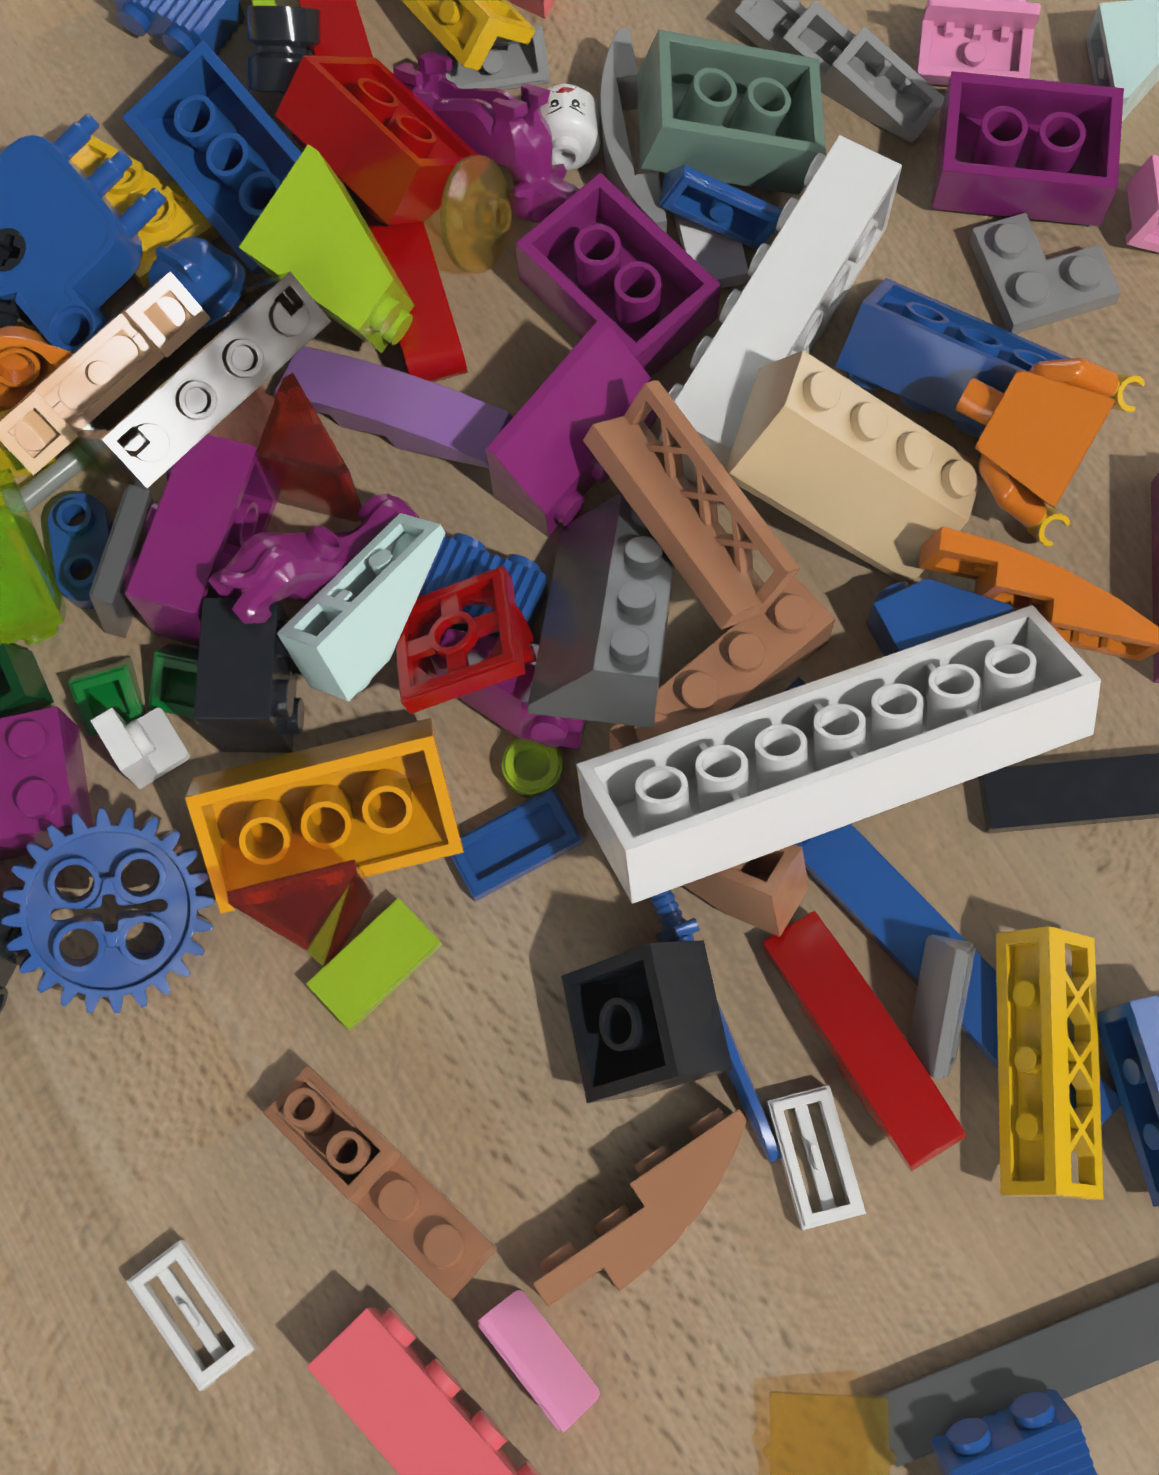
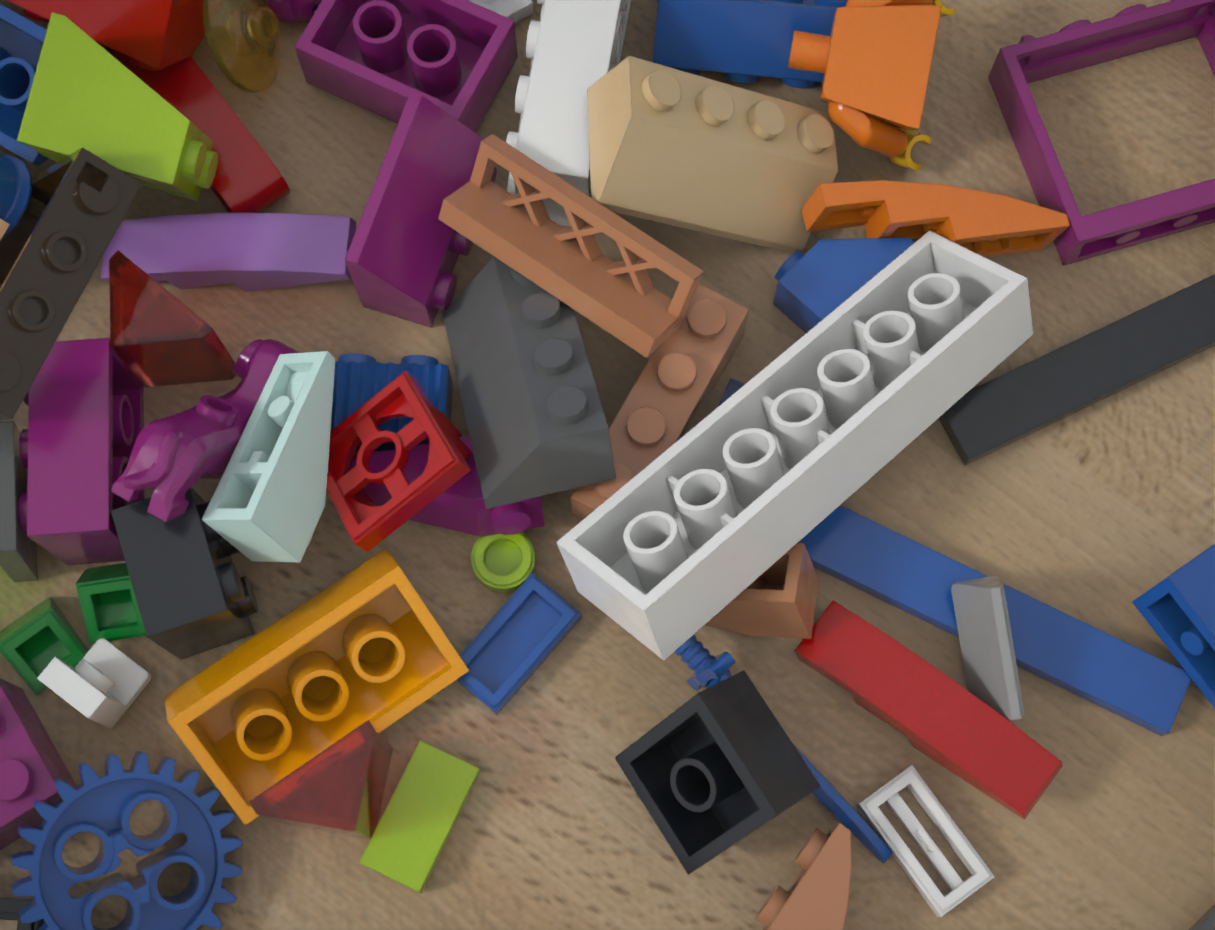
camera: 25 degrees left, 0 degrees up
yellow fence [996,926,1104,1200] -> none

